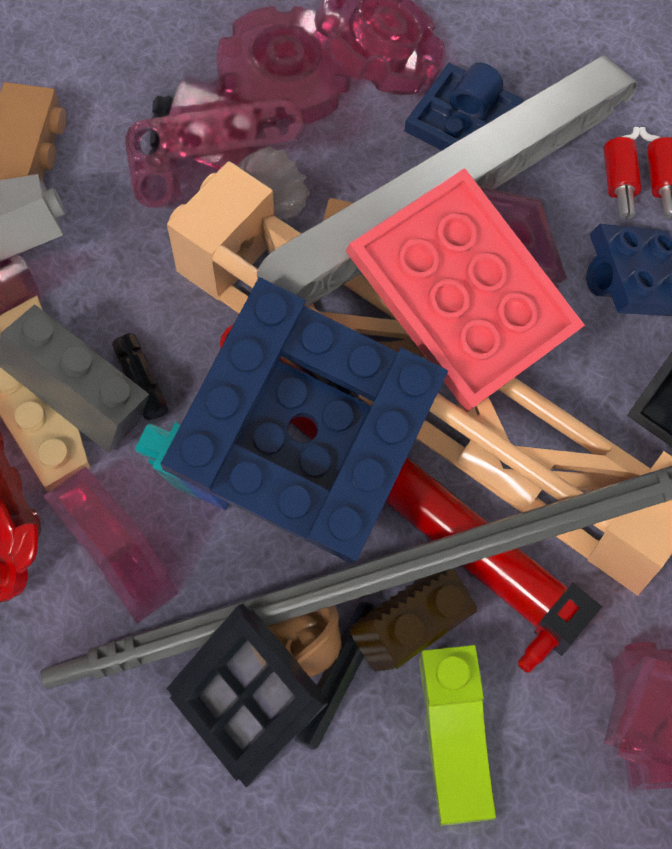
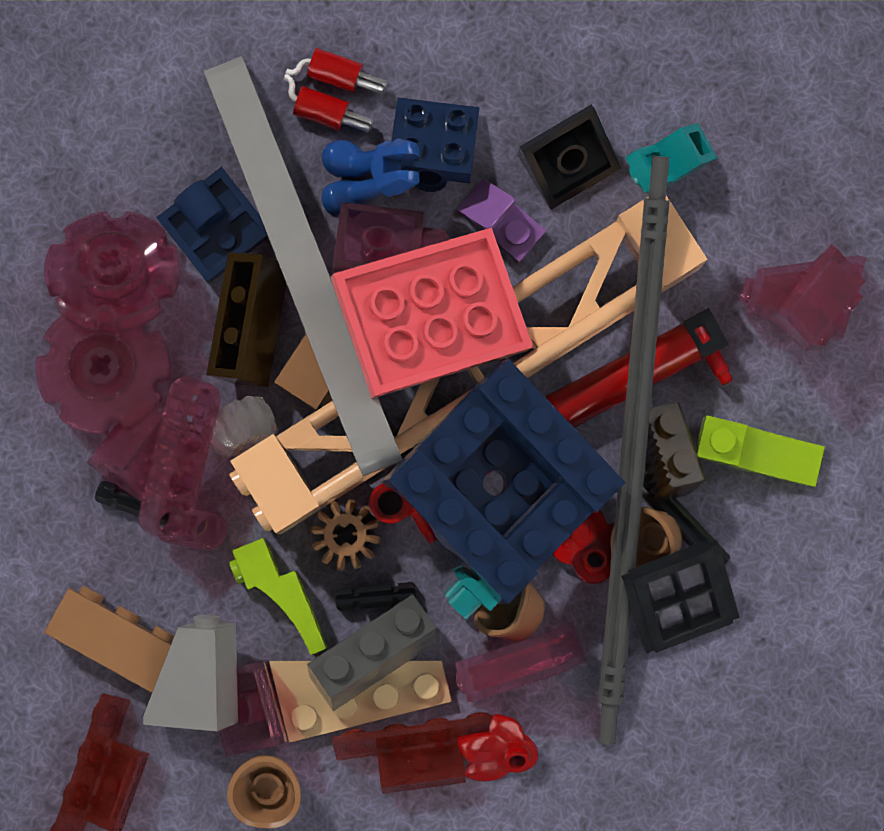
camera: 65 degrees left, 20 degrees up
none -> dark brown brick [206,252,286,388]
none -> lime slope [229,538,328,655]
none -> medium nougat gear [310,500,381,571]
none -> blue piece [321,138,420,218]
none -> medium lavender slope [457,179,546,263]
none -> medium nougat helmet [474,582,545,642]
none -> red plate [552,510,614,584]

